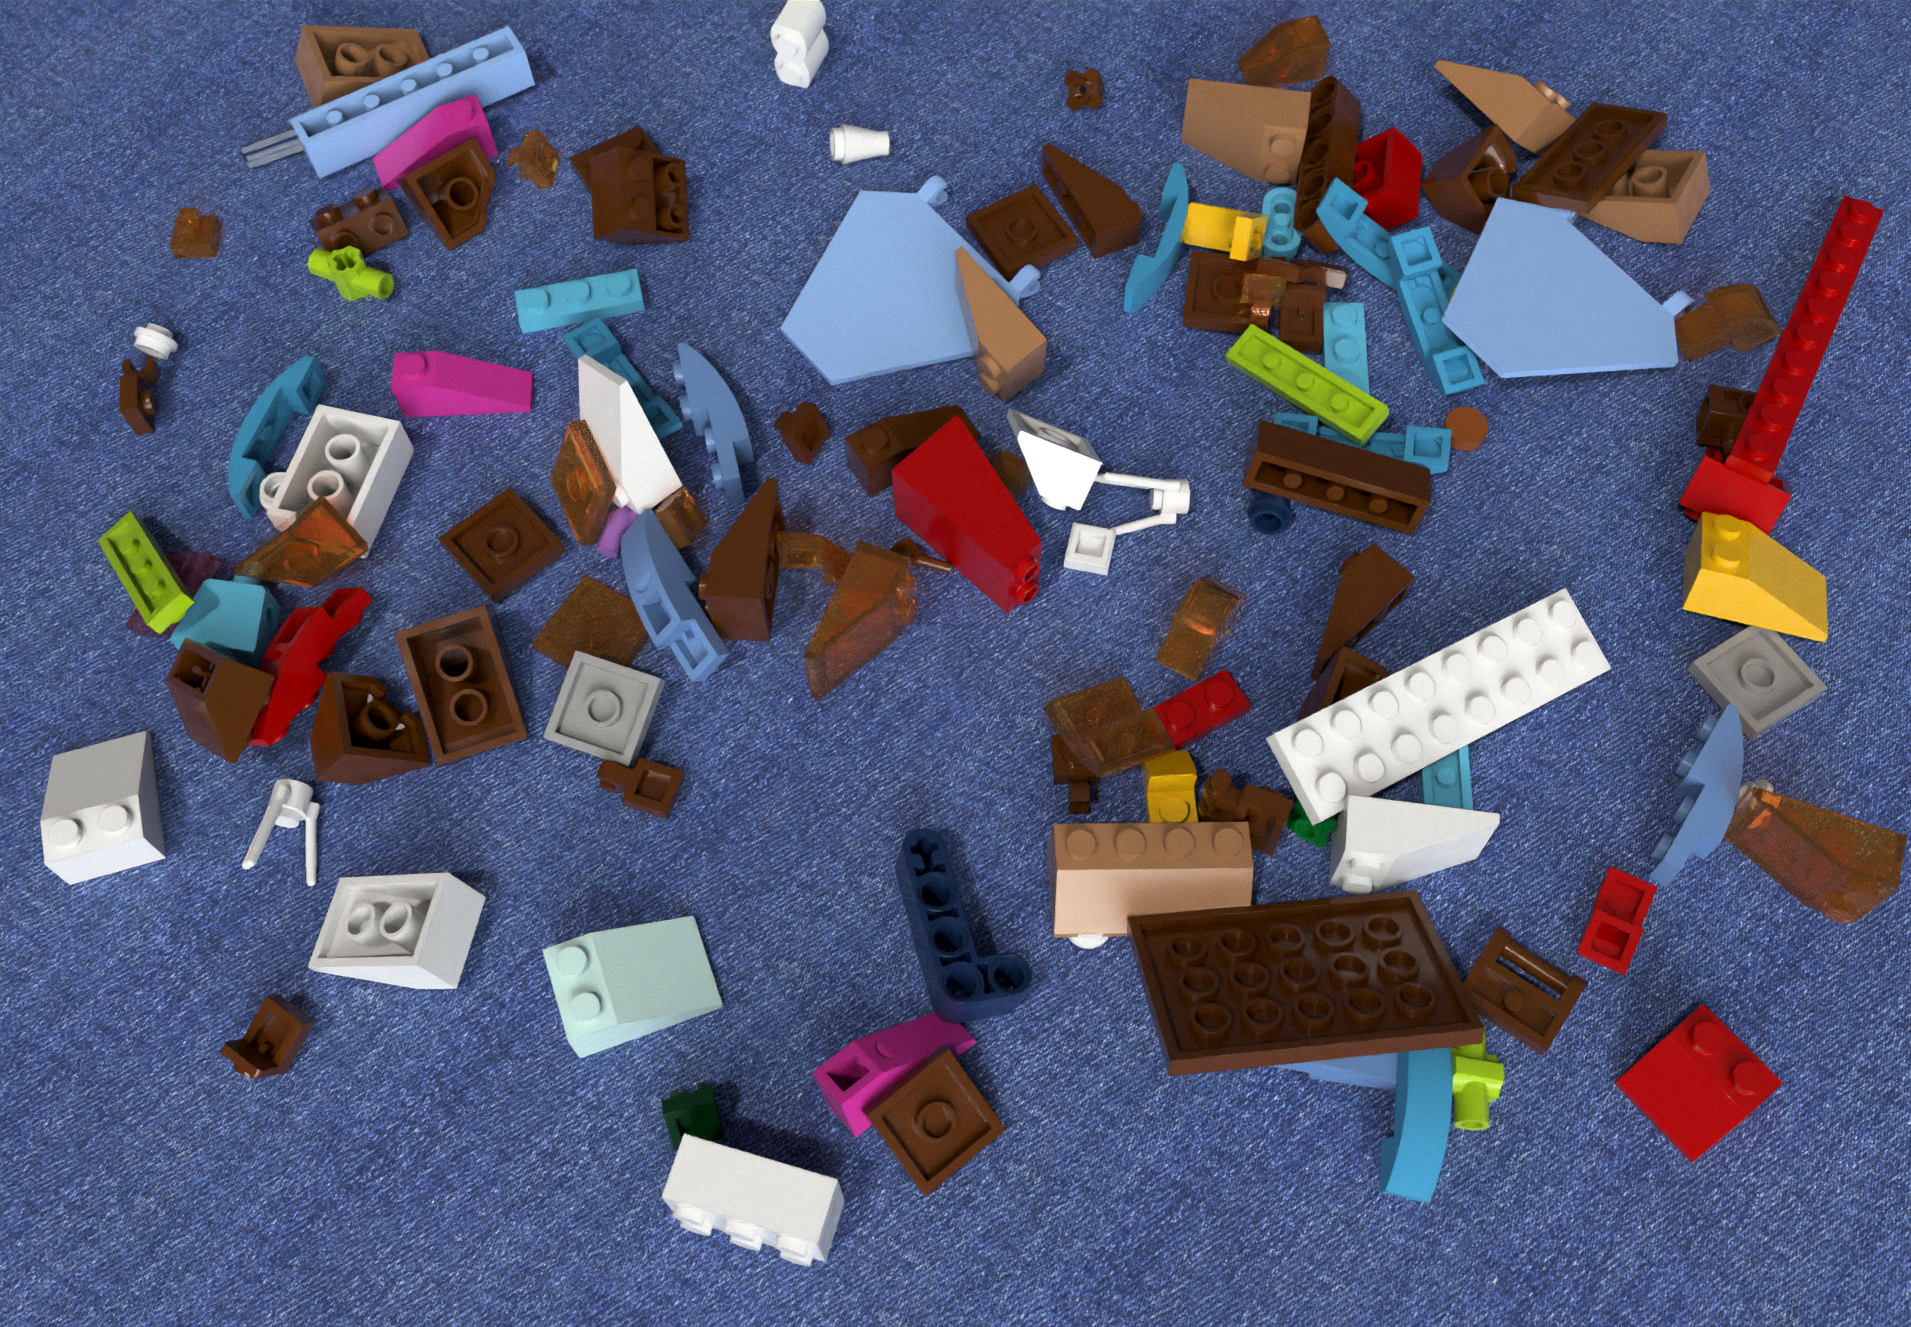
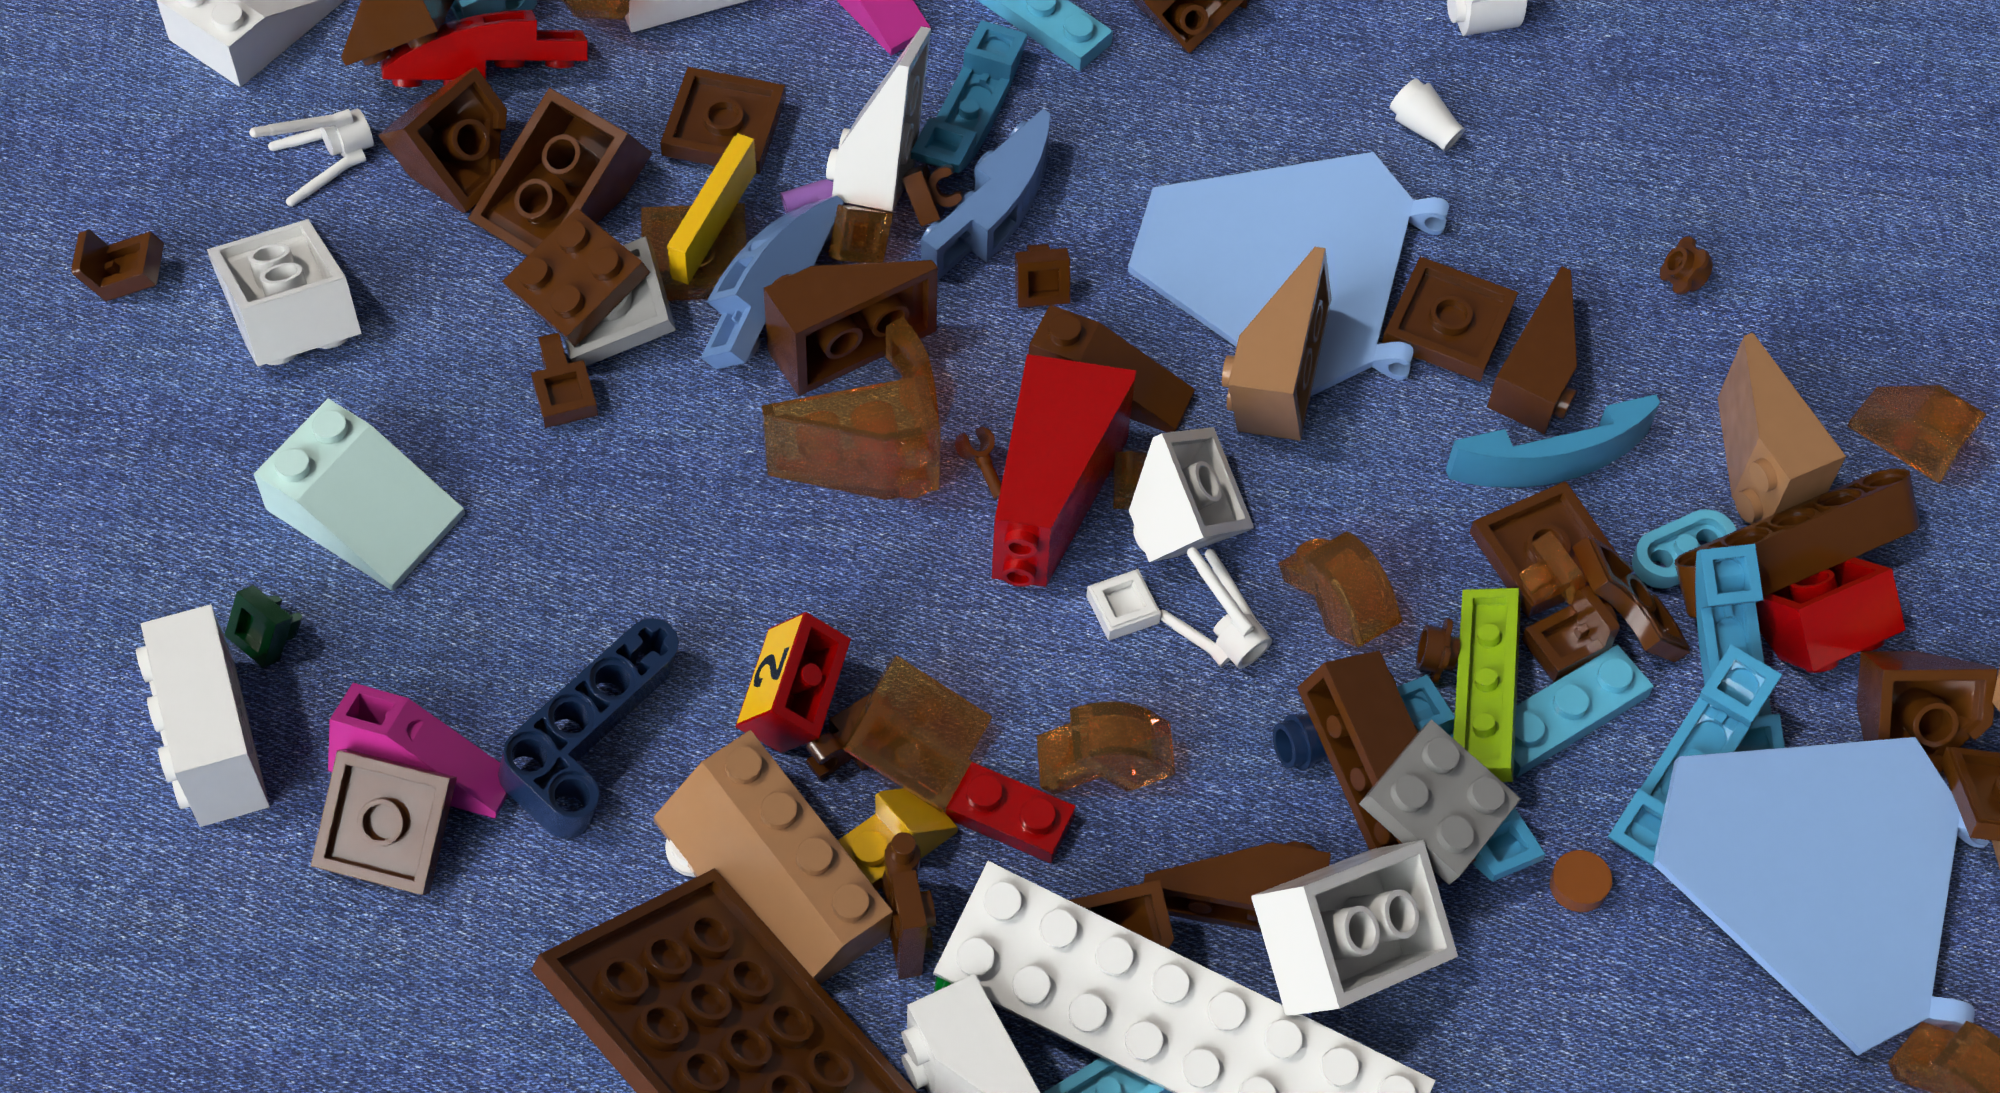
camera: 50 degrees right, 5 degrees down
clear orange tile [549,420,617,546] -> none
yellow bracket [1183,202,1268,261] -> none
none -> reddish brown plate [502,208,650,347]
none -> yellow tile [667,133,756,285]
none -> red brick [735,612,851,753]
none -> reddish brown tile [902,163,964,227]
none -> white brick [1251,839,1458,1016]
none -> clear orange brick [1278,531,1403,648]
none -> light grey plate [1359,719,1521,885]
none -> reddish brown plate [1416,618,1460,684]

